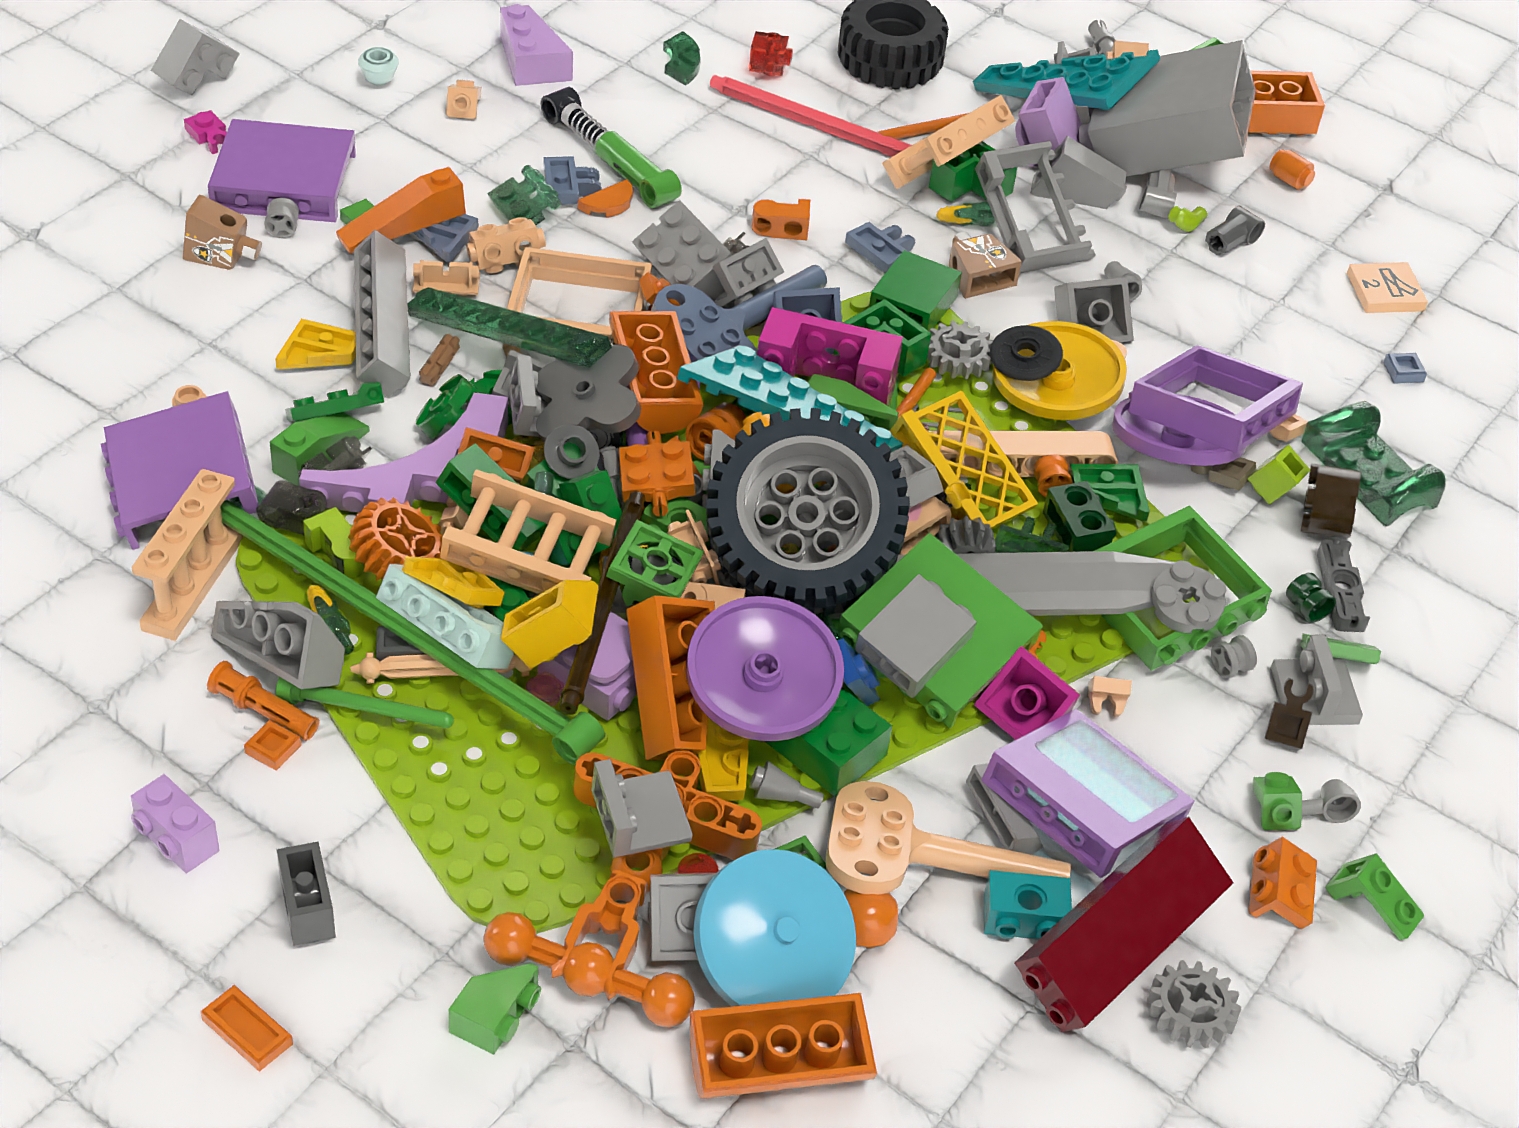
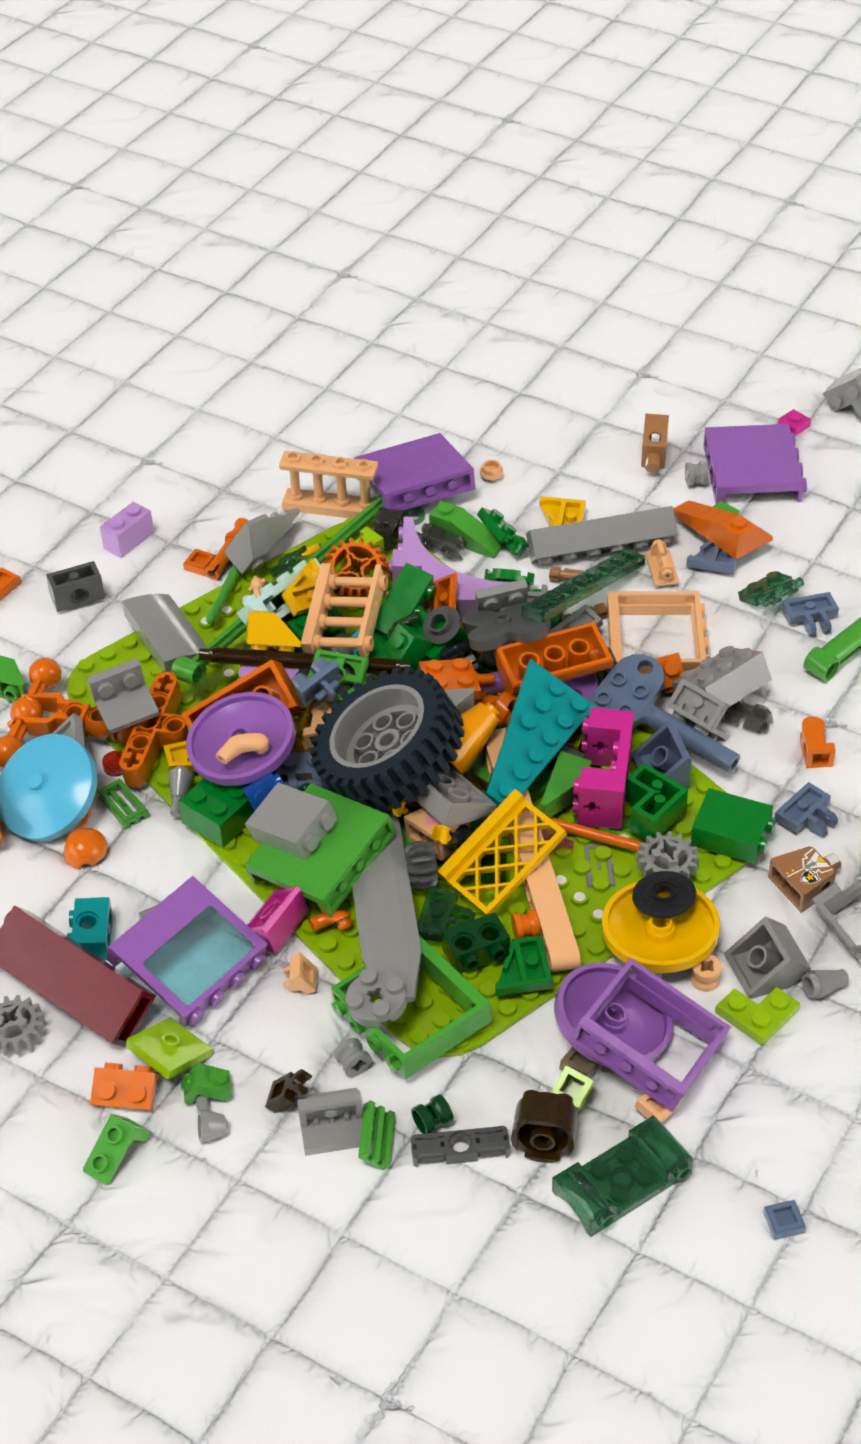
camera: 90 degrees right, 0 degrees up
light nougat brick [466,217,546,273] -> none
orange tile [577,179,633,217] -> none
light nougat piece [825,781,1071,895] -> none
none -> light grey slope [122,594,206,672]
none -> lime plate [126,1017,212,1079]
none -> light nougat arm [216,733,269,764]
none -> sand blue hips [291,657,341,708]
none -> lime plate [715,987,800,1046]

